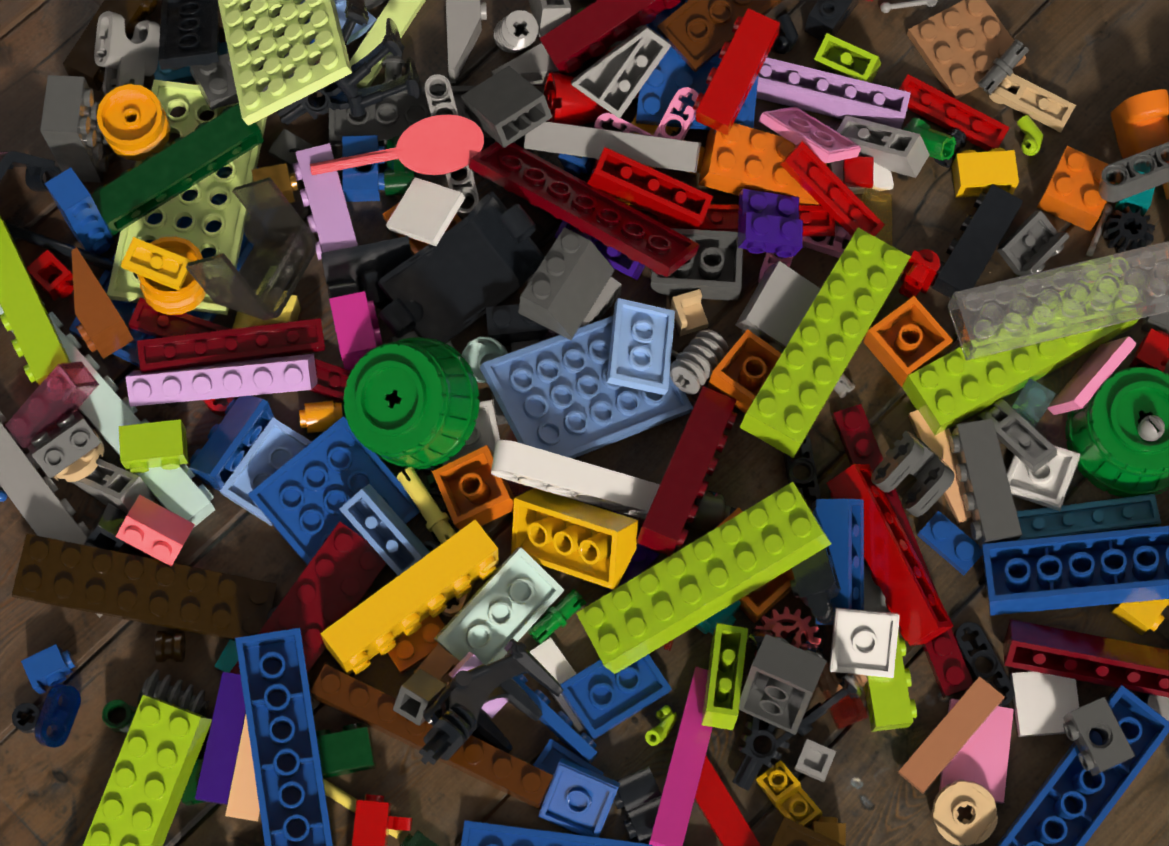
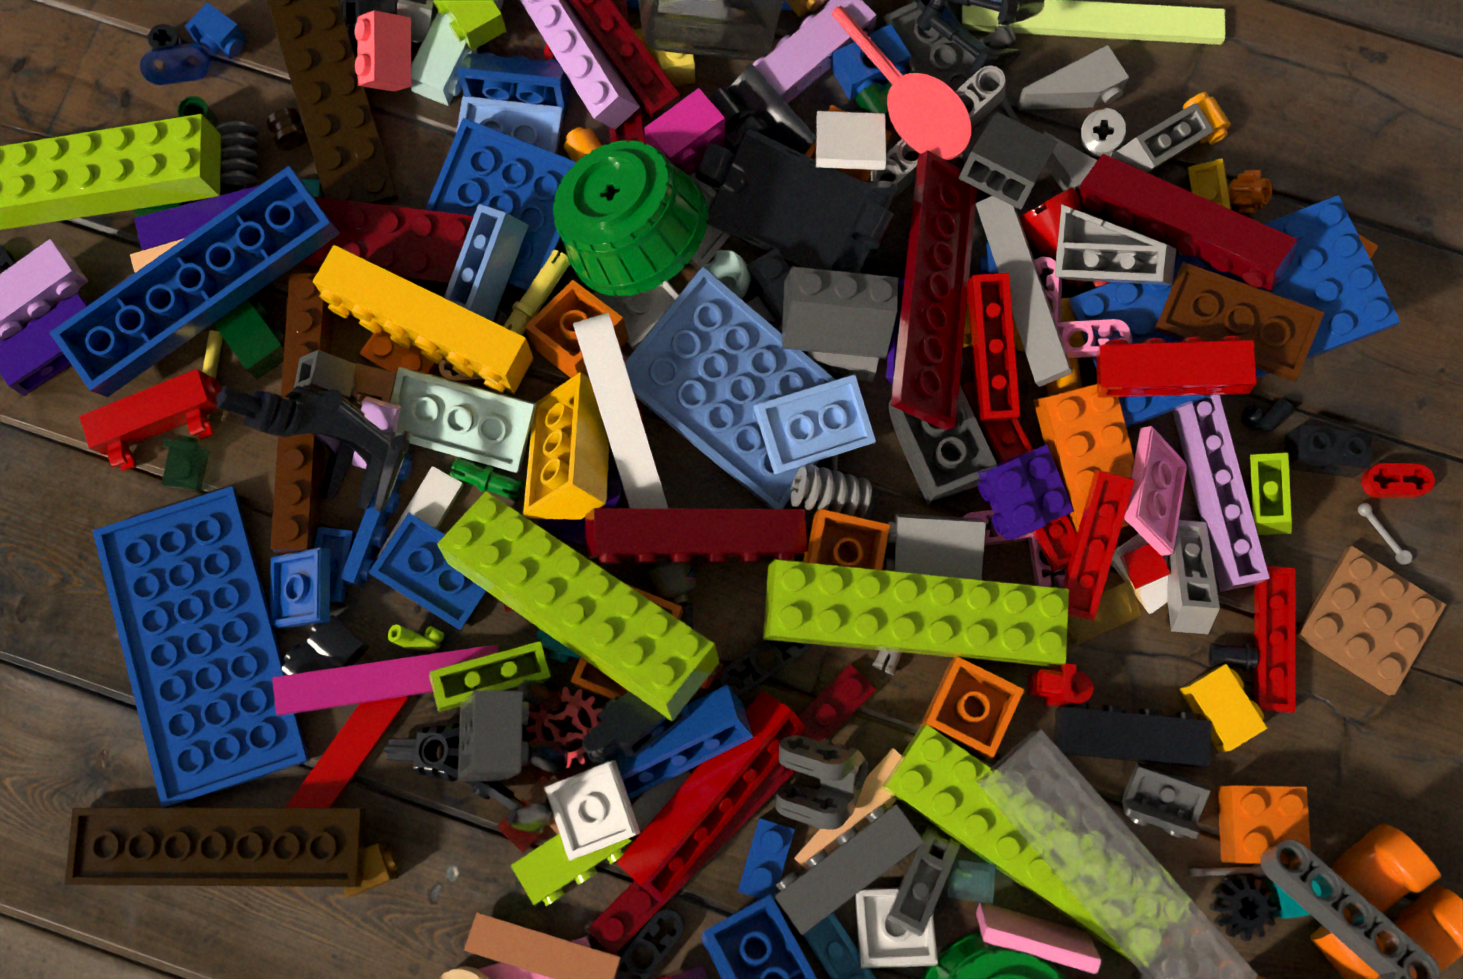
camera: 65 degrees right, 5 degrees up
tan panel [670,289,709,336] -> none
yellow slope [756,760,822,827] -> none
light grey plate [794,739,836,782] -> none
green piece [903,117,956,161] -> none
dark grey pin [977,39,1030,95] -> none
tan plate [989,74,1076,133] -> none
lime arm [1017,115,1043,156] -> none

